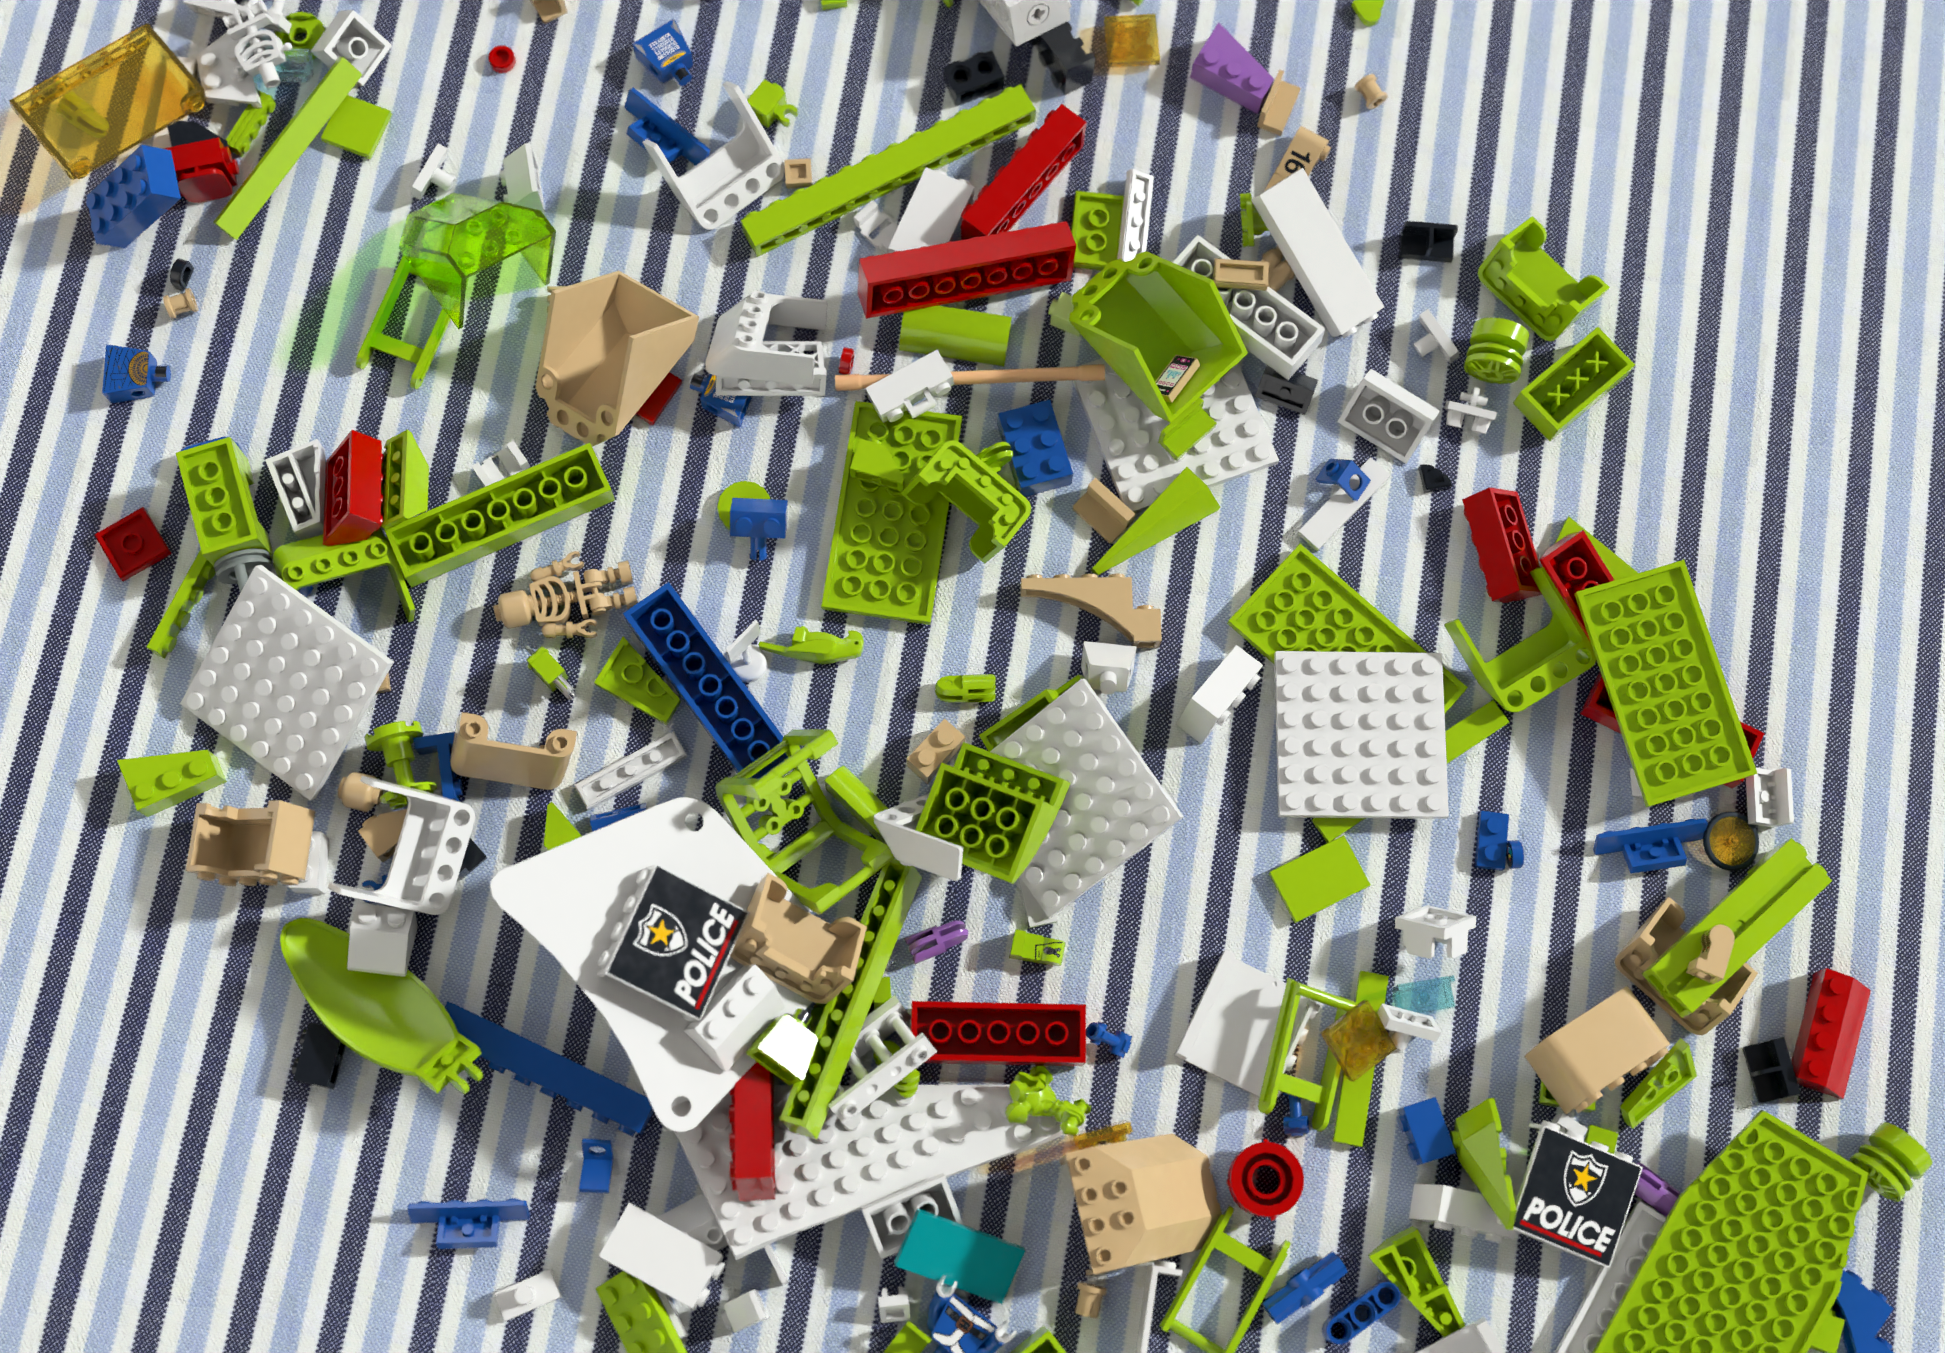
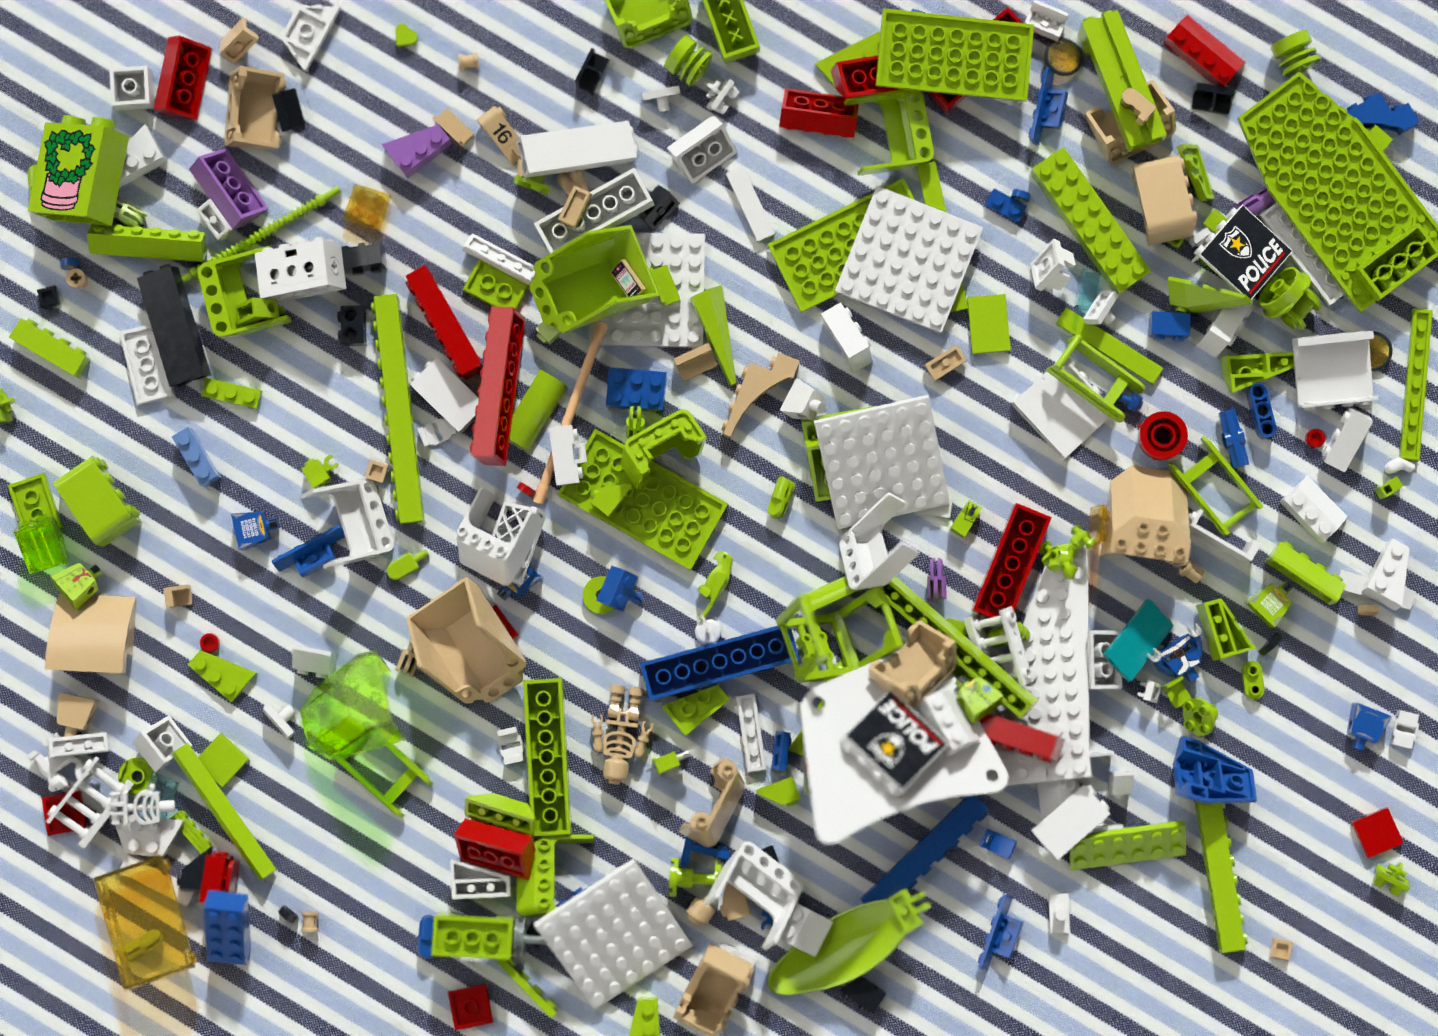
camera: 60 degrees left, 10 degrees up
blue torso [102,345,171,403] -> none
tan brick [907,718,965,784] -> none
lime slope [915,742,1071,884] -> none
blue bar [1086,1022,1132,1058] -> none
blue bracket [1315,459,1371,501] -> none
clear yellow tile [1320,1000,1397,1082] -> none
black tile [1418,464,1452,493] -> none
none -> lime wing [188,650,257,702]
none -> lime piece [387,549,430,581]
none -> tan plate [924,345,967,381]
none -> lime brick [1030,147,1151,295]
none -> lime piece [1258,267,1322,330]

